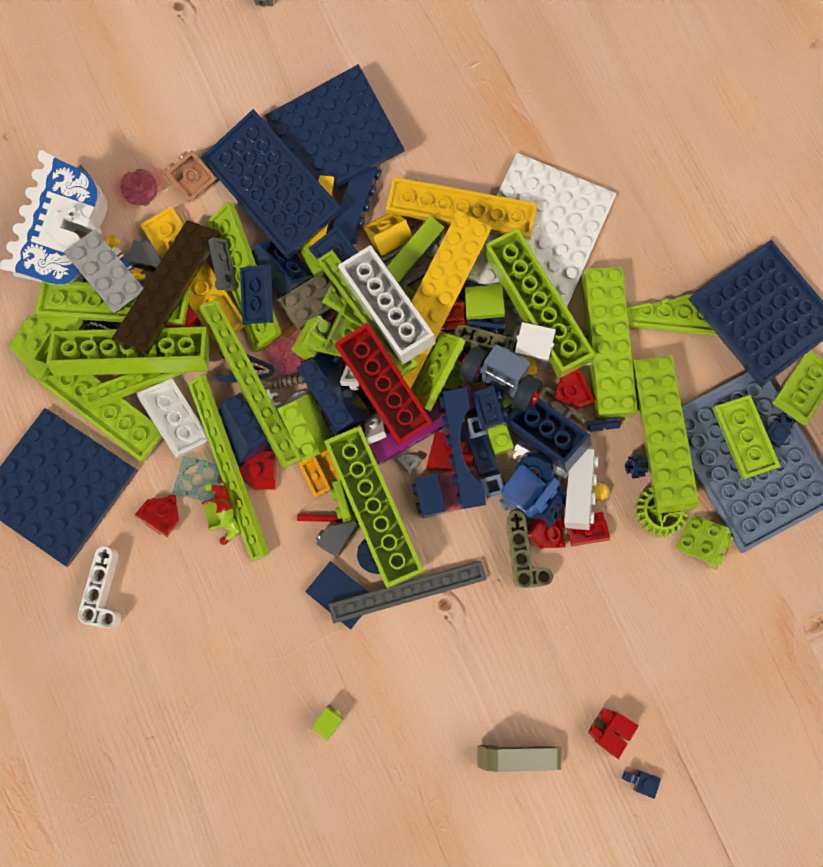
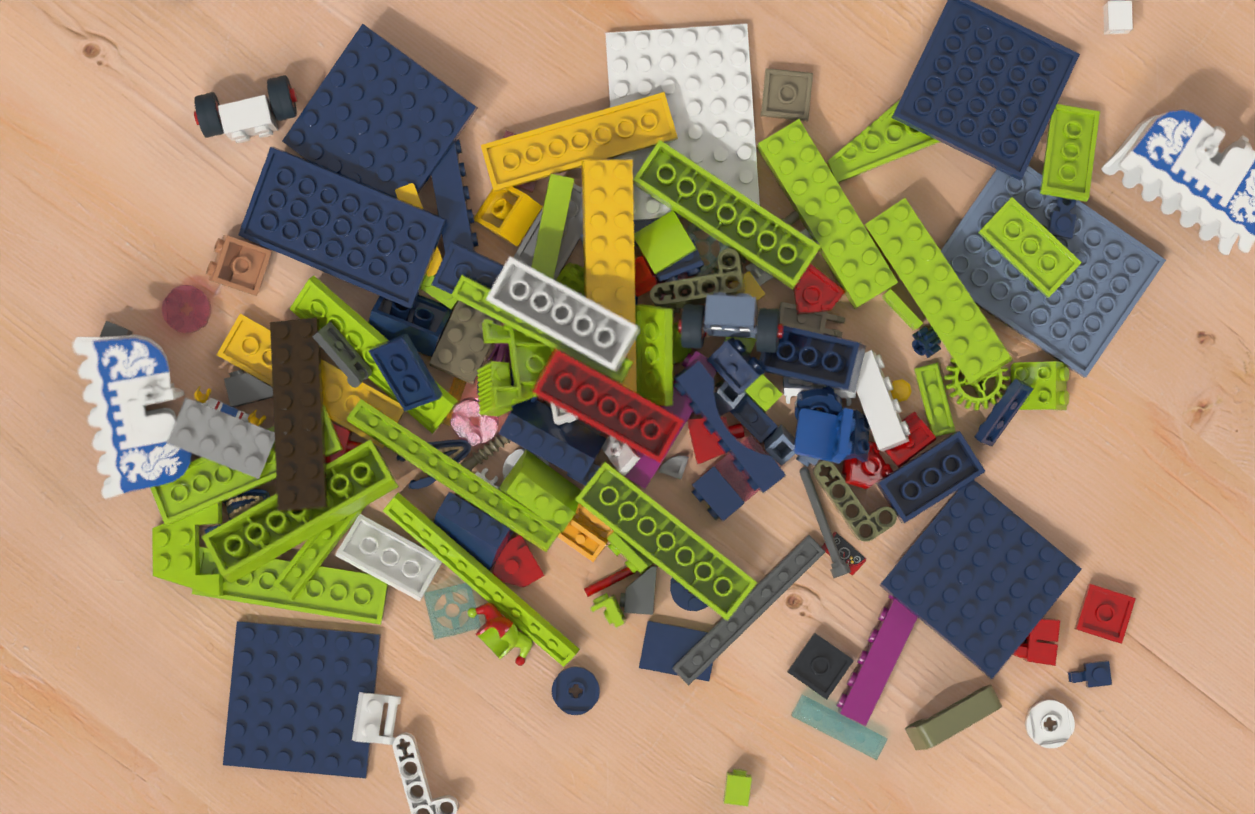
camera: 30 degrees left, 10 degrees up
red plate [135,495,180,537] -> none
white piece [515,322,556,361] -> none
dark blue piece [587,417,621,432] -> none
none -> brick [194,75,298,143]
none -> white plate [352,692,401,745]
none -> dark blue plate [552,666,600,715]
none -> lime bracket [590,593,626,628]
none -> dark tan plate [761,68,813,121]
none -> black plate [787,633,854,700]
none -> clear light blue plate [791,694,888,760]
none -> dark grey piece [799,467,851,579]
none -> sticker [821,532,866,575]
none -> magenta brick [836,594,918,726]
none -> dark blue brick [876,431,986,524]
none -> dark blue plate [879,480,1082,679]
none -> lime tile [882,289,923,331]
none -> lime tile [914,363,956,437]
none -> dark blue plate [974,379,1033,446]
none -> white plate [1025,699,1075,748]
none -> red plate [1074,583,1136,644]

